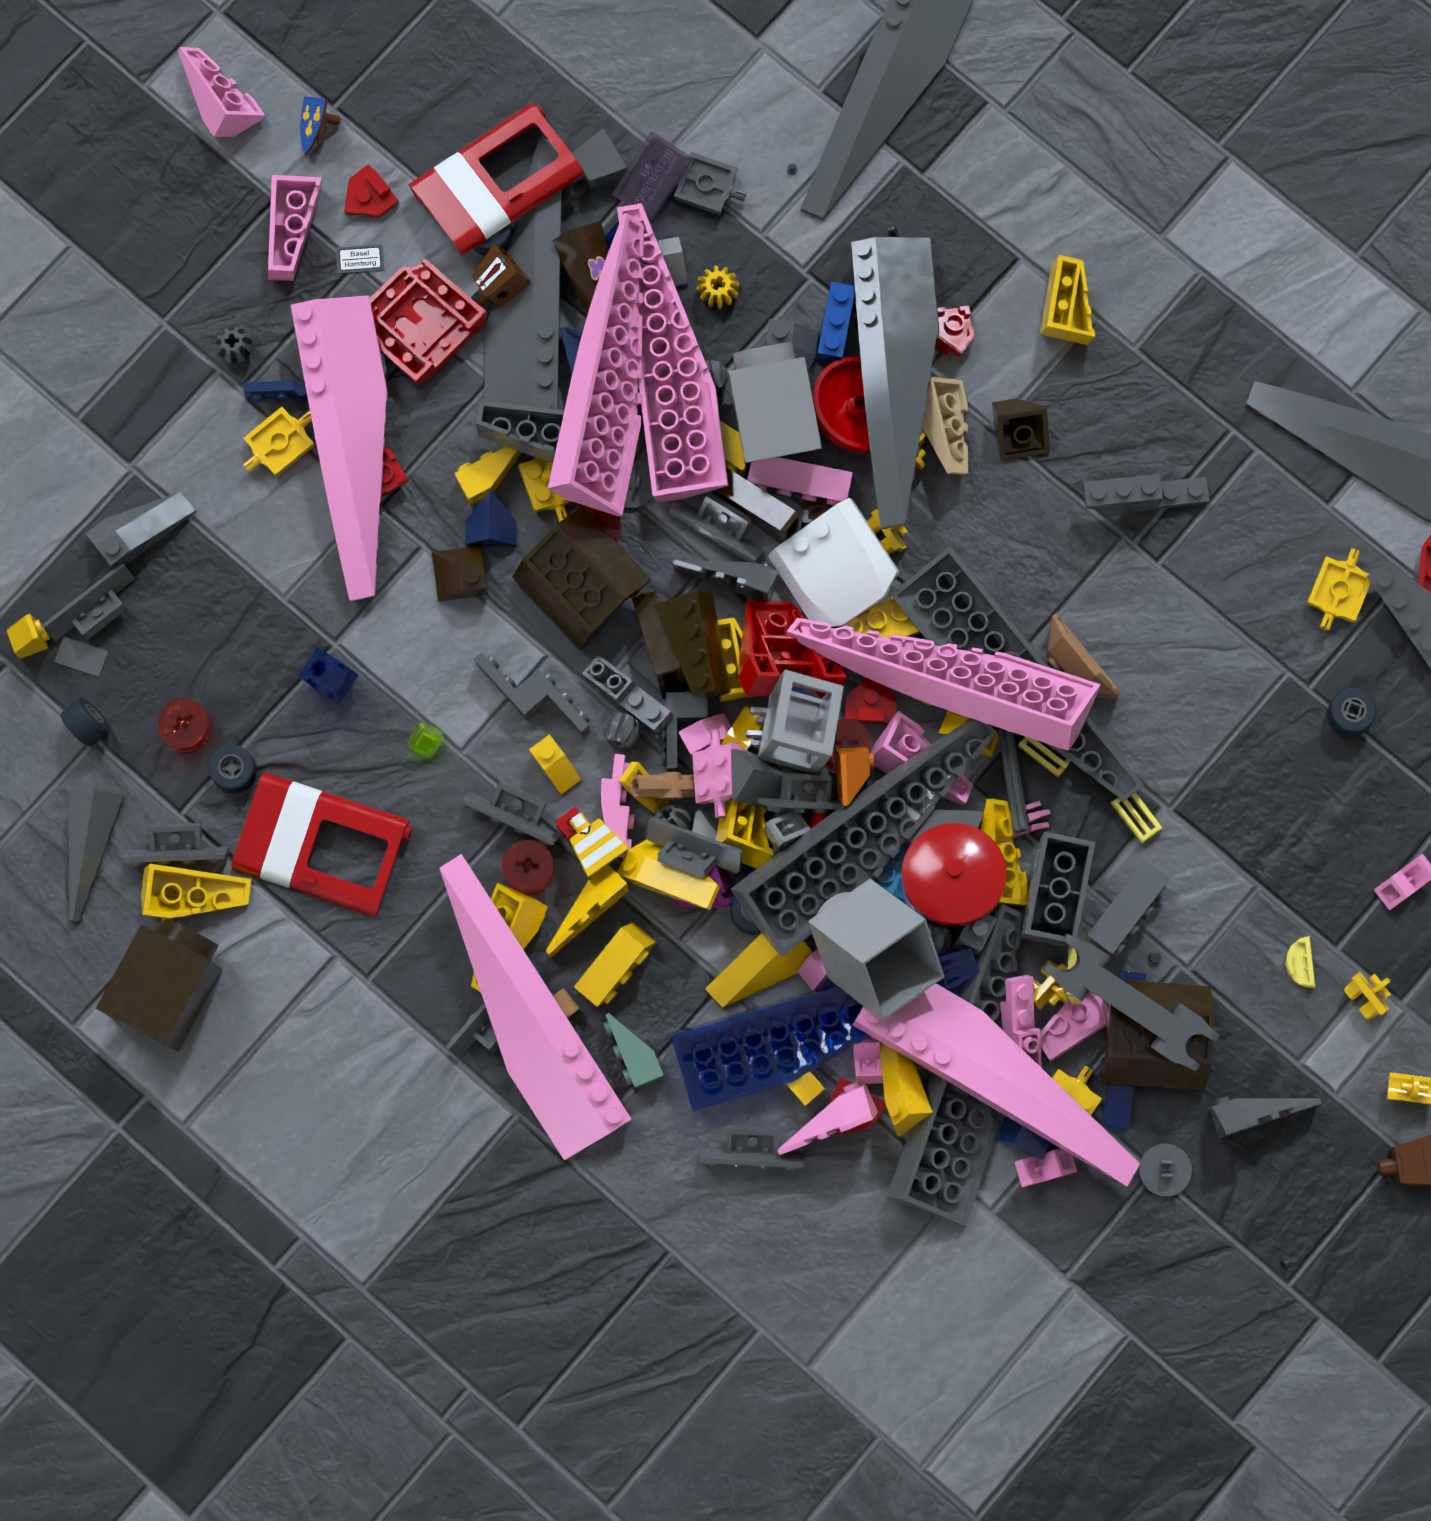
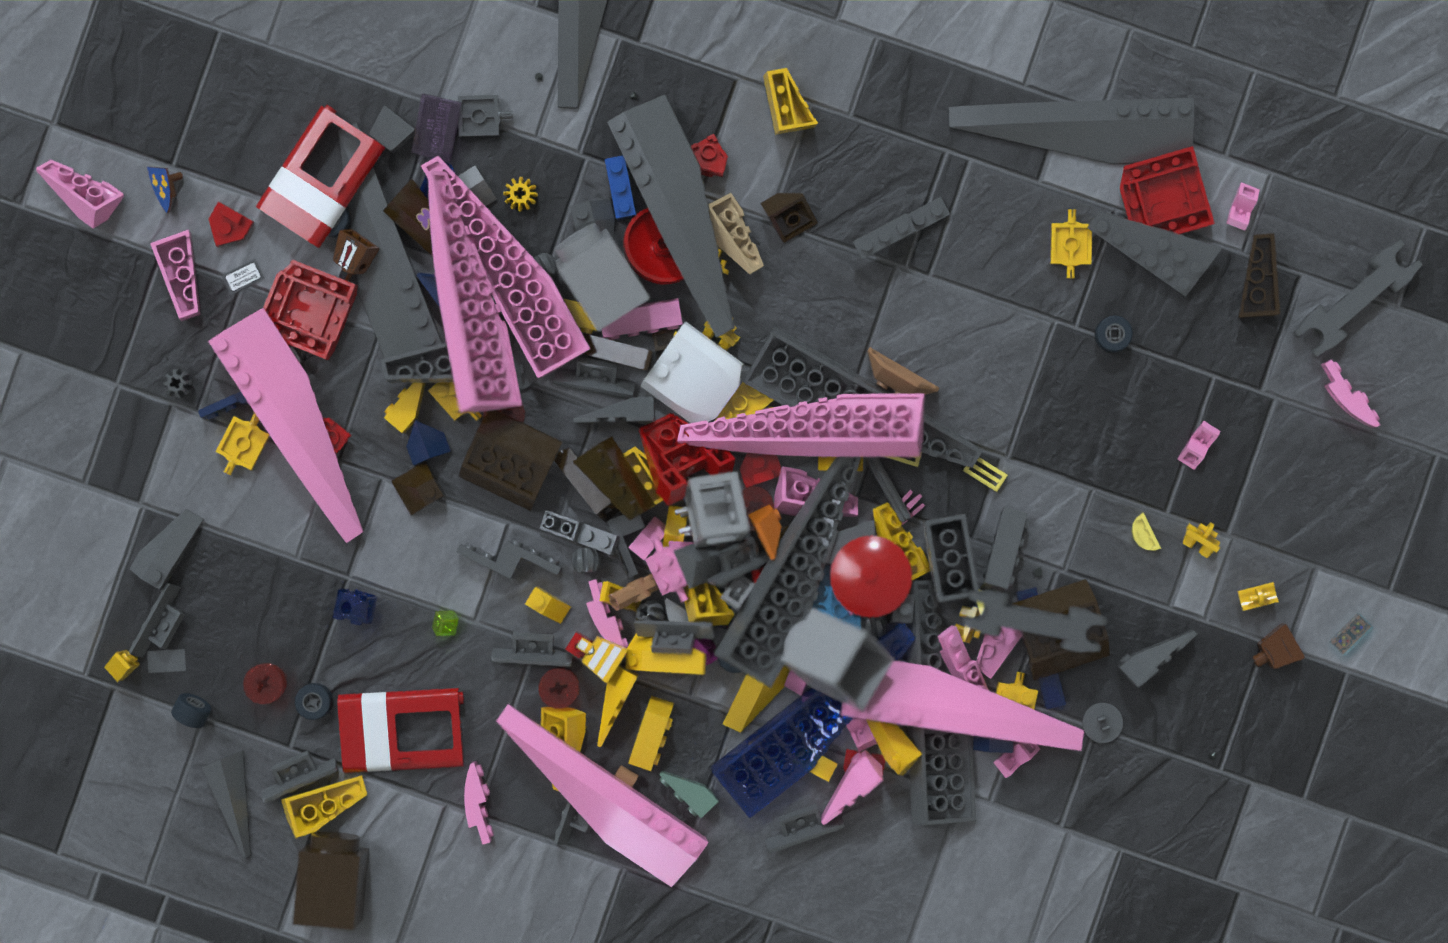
camera: 25 degrees left, 10 degrees up
none -> bright pink slope [464,761,494,845]

